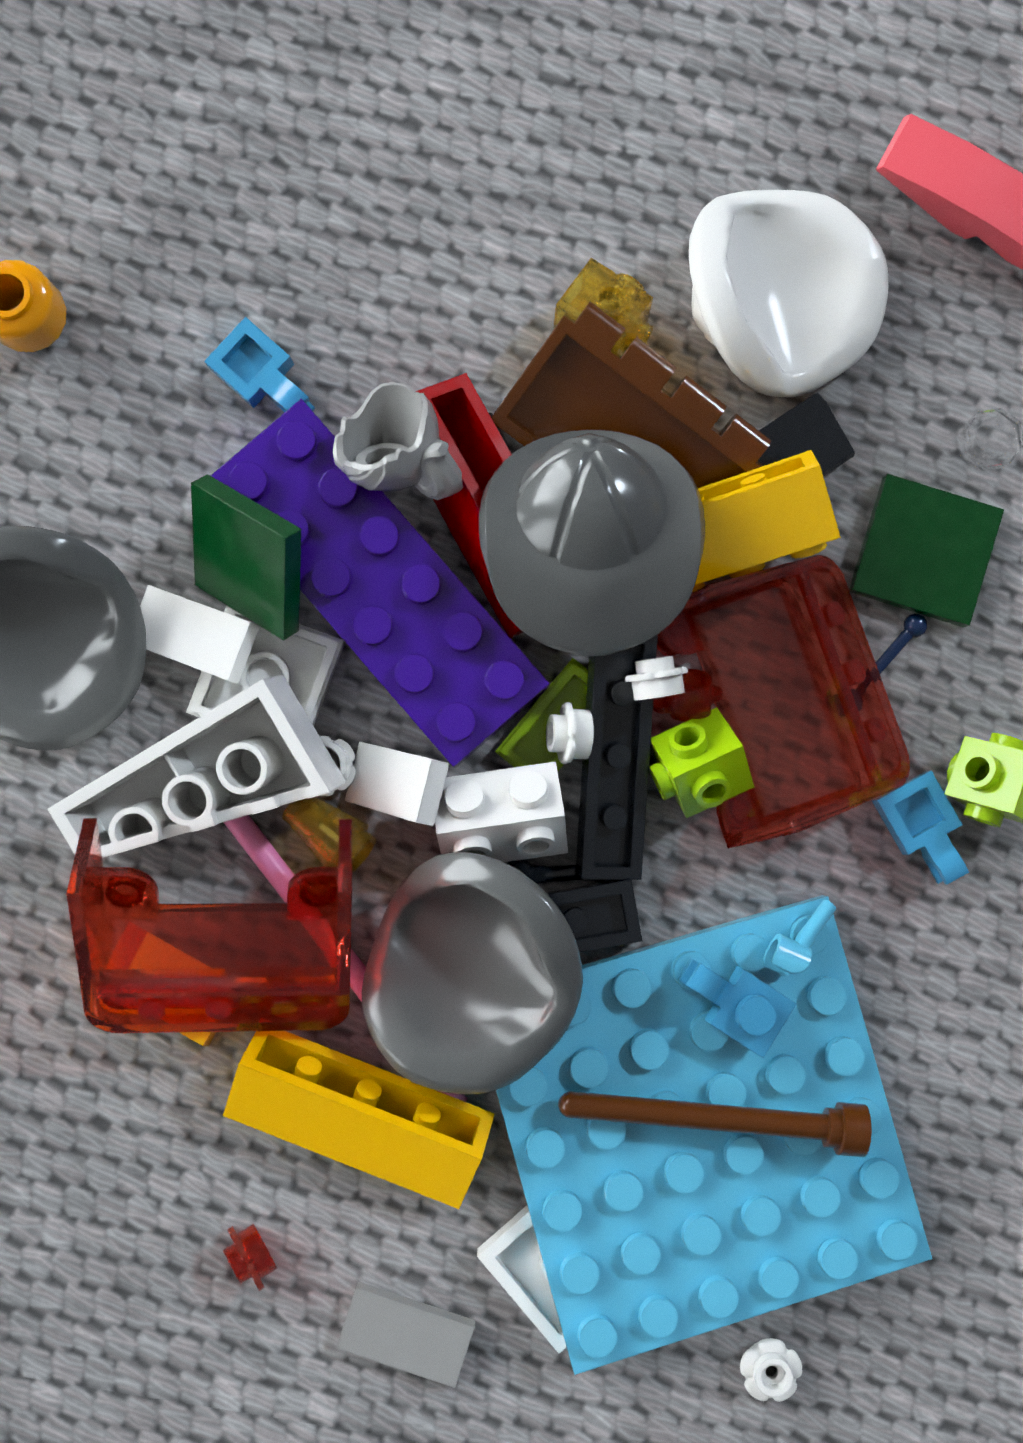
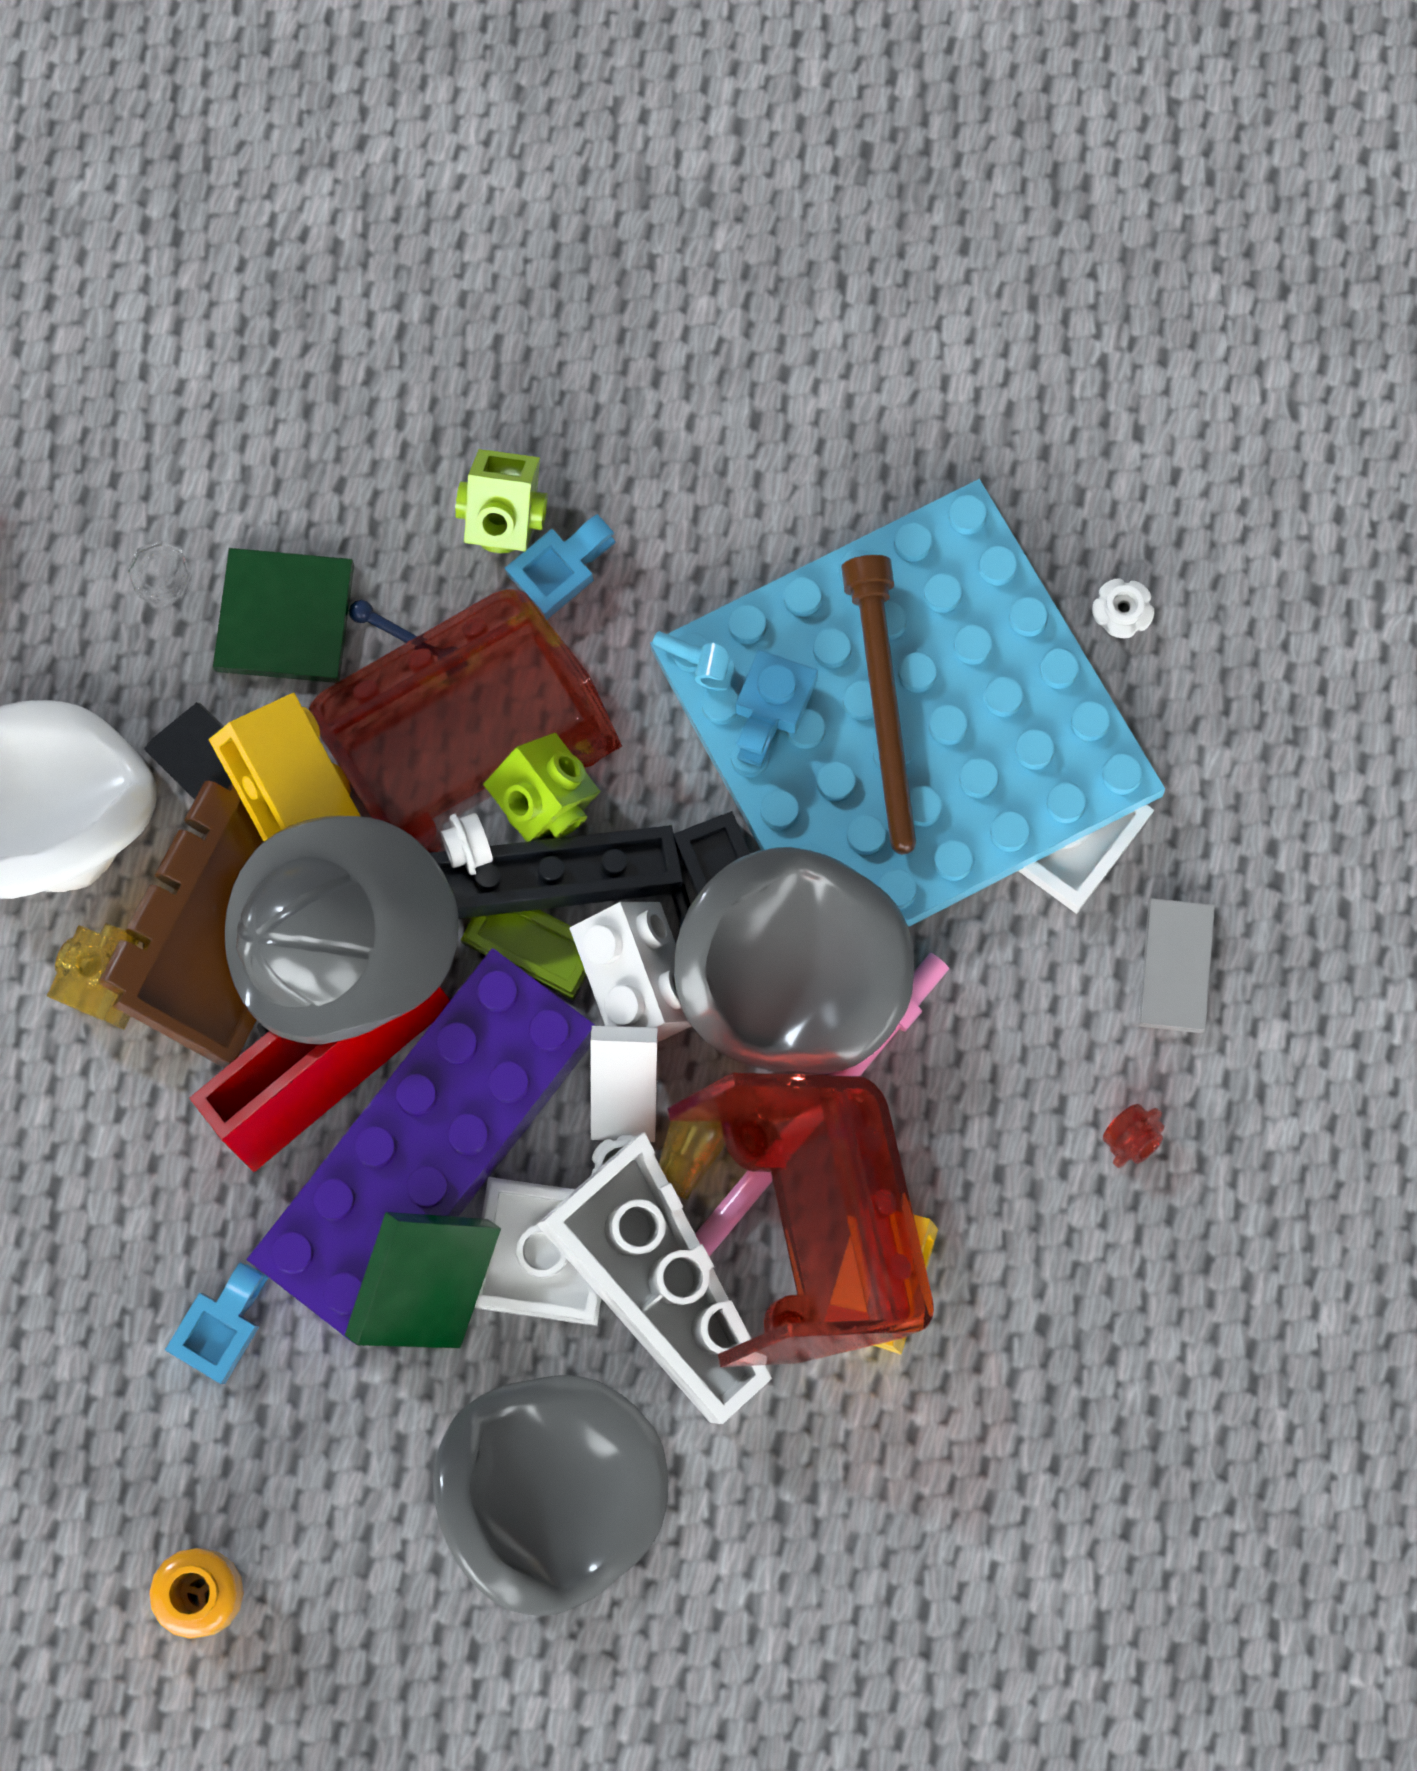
camera: 100 degrees left, 10 degrees down
white tile [140,585,260,684] -> none
yellow brick [223,1021,495,1209] -> none
light grey hair [333,382,463,500] -> none
white plate [546,702,594,764] -> none
clear red plate [653,669,723,722] -> none

